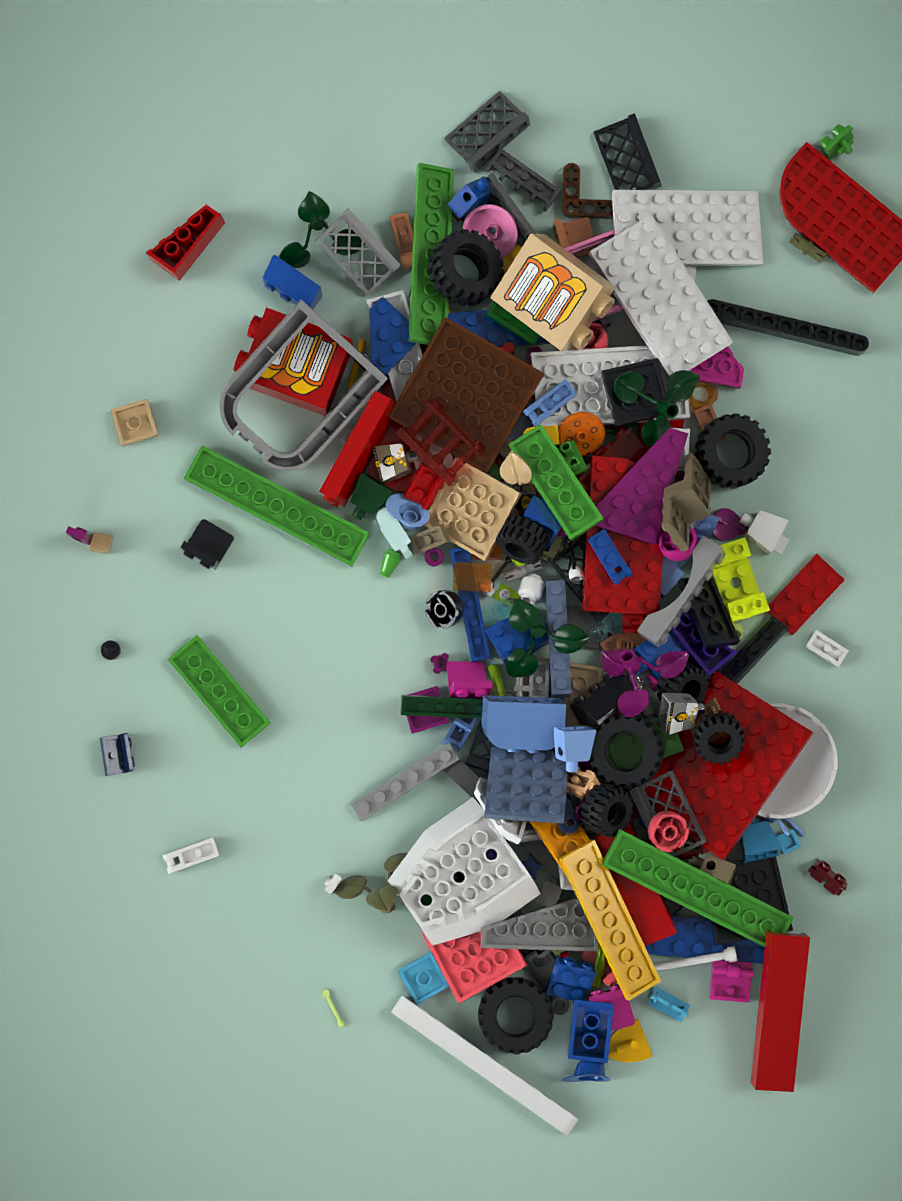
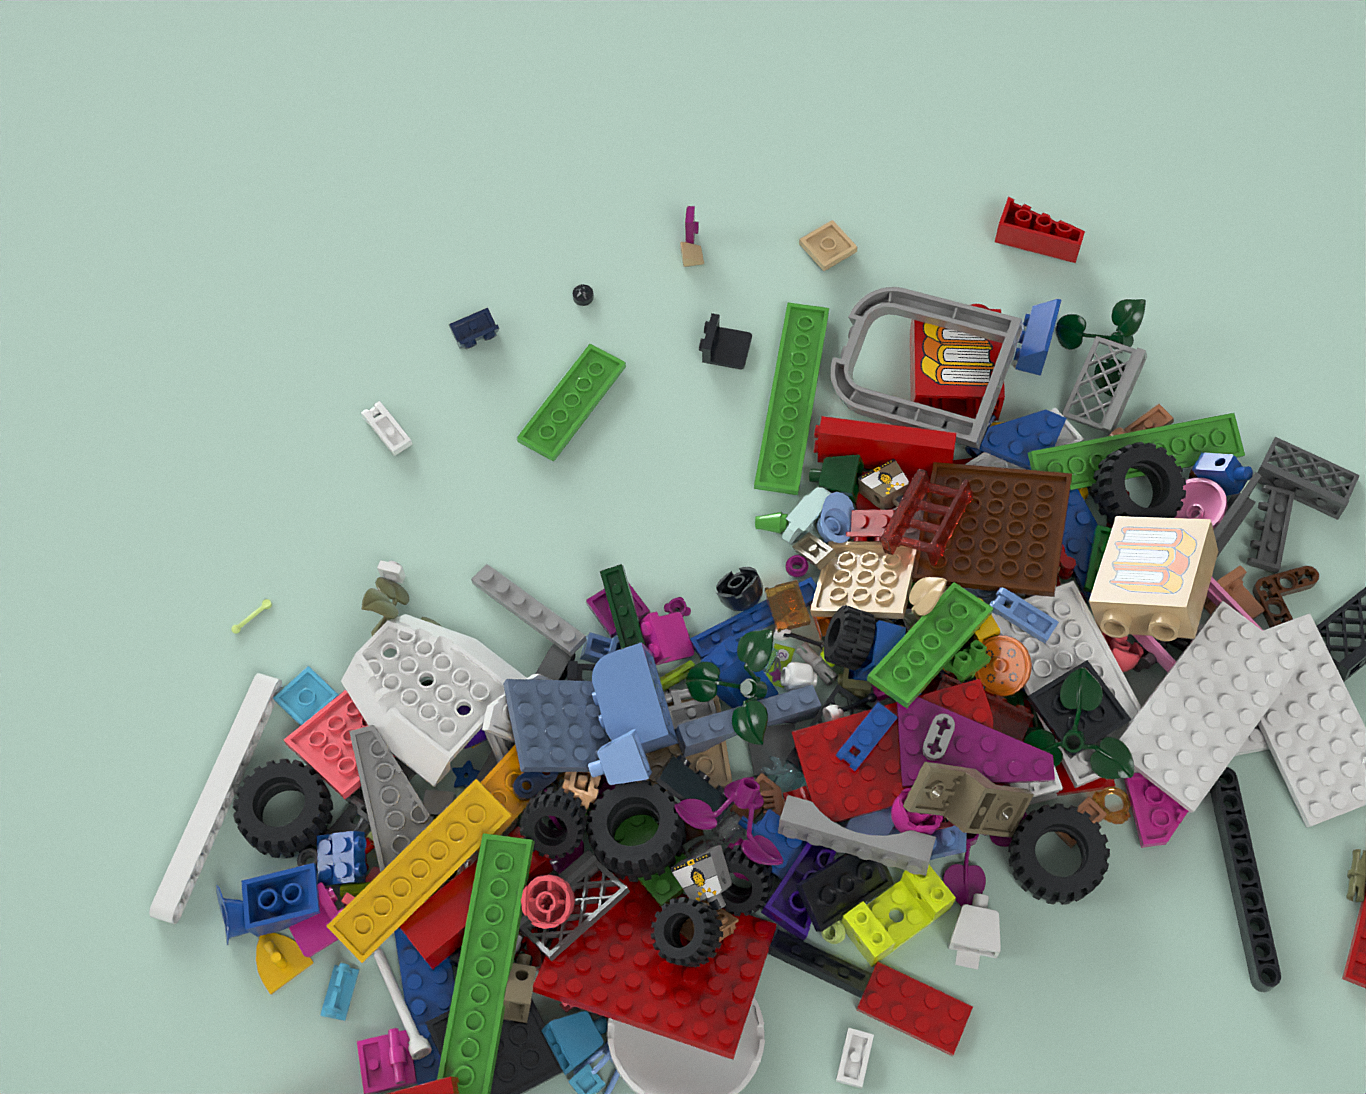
camera: 75 degrees right, 20 degrees down
none -> light grey beam [922,714,955,761]

